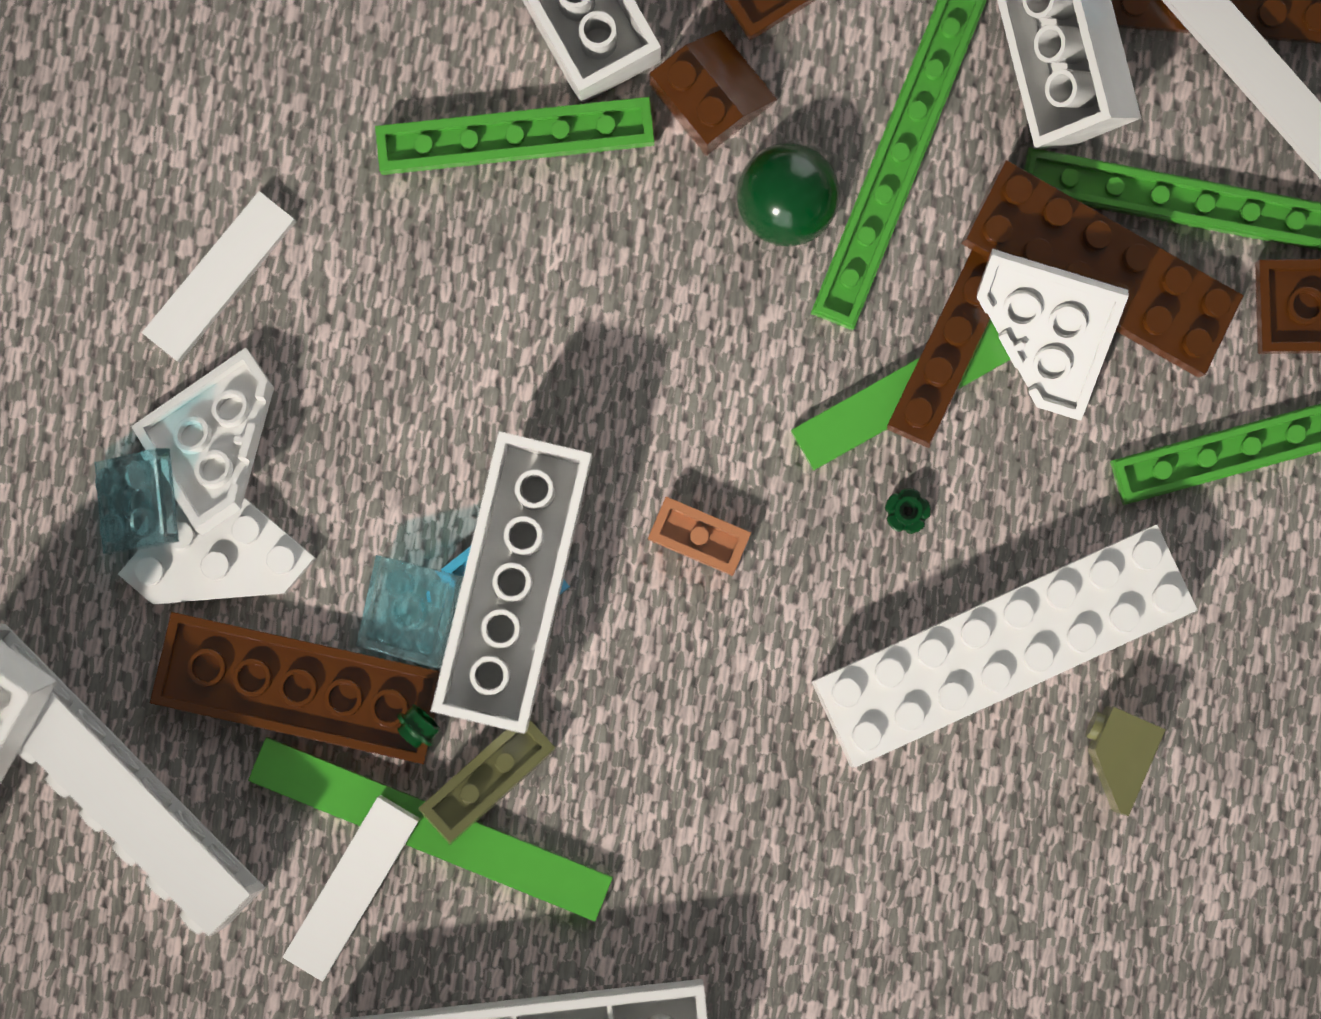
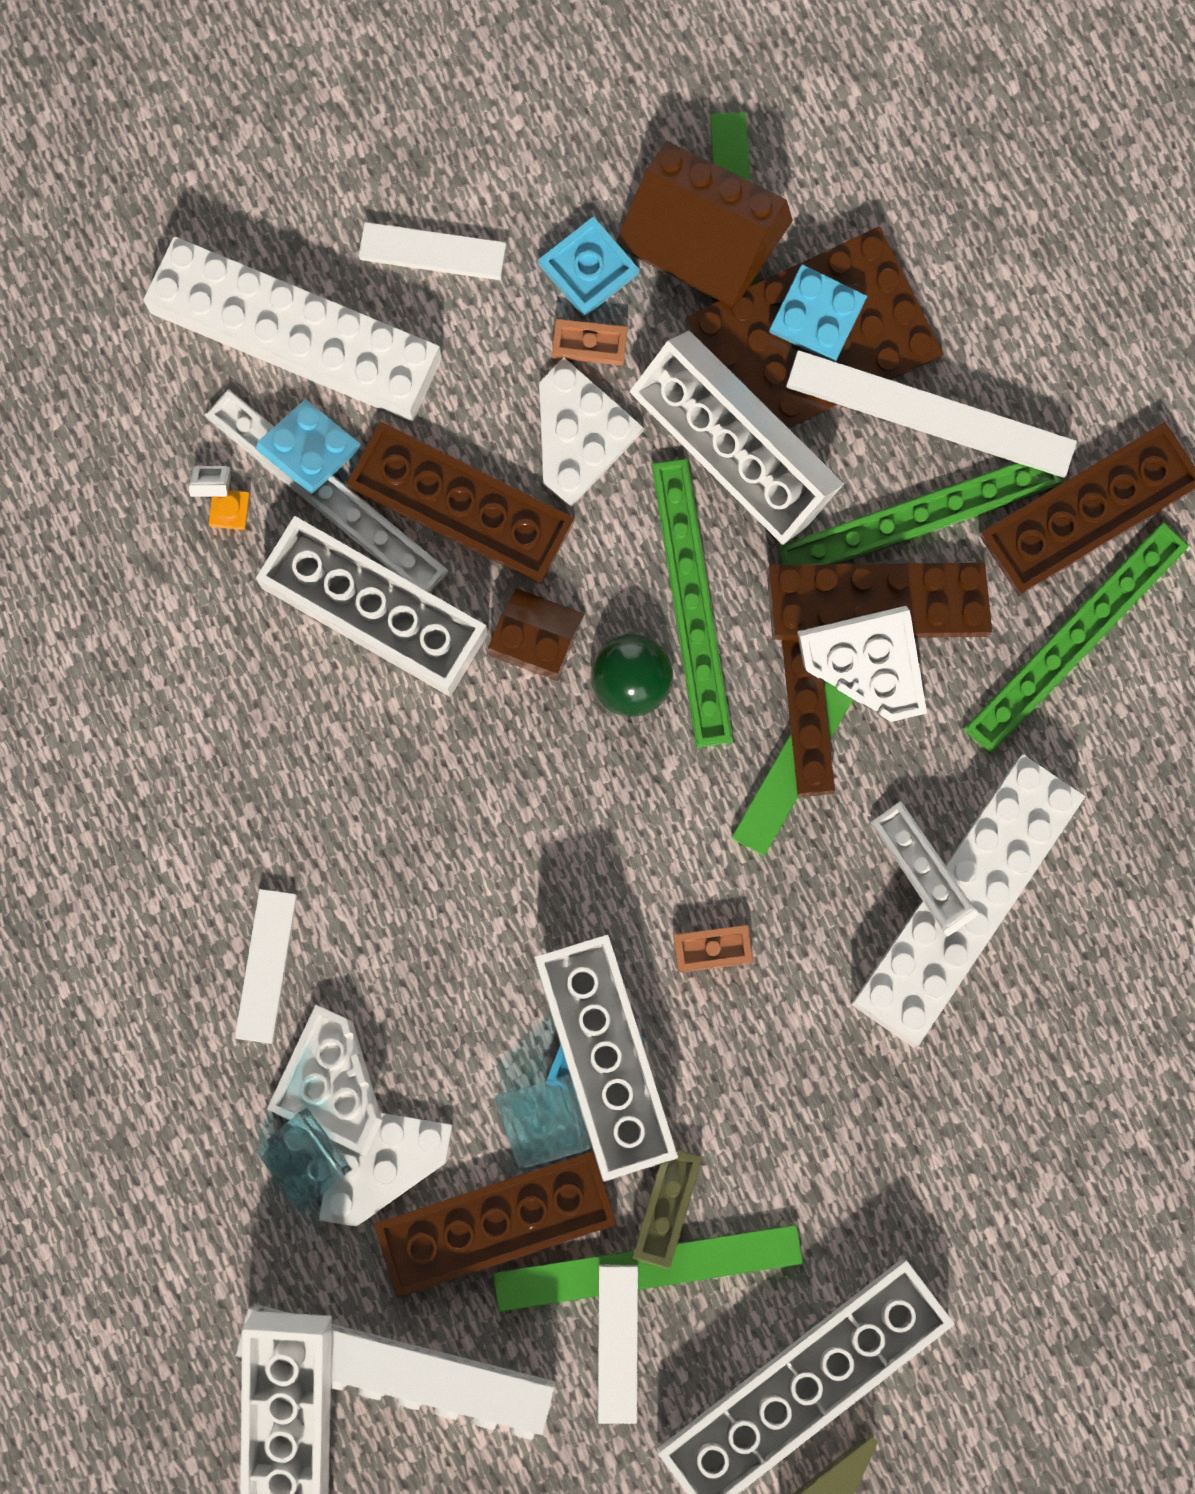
camera: 30 degrees left, 5 degrees down
bright green plate [375,97,654,175] -> none
dark green plate [397,704,441,748] -> none
dark green plate [885,488,931,534] -> none
olive slope [1085,706,1166,817] -> none
none -> white tile [870,801,979,936]

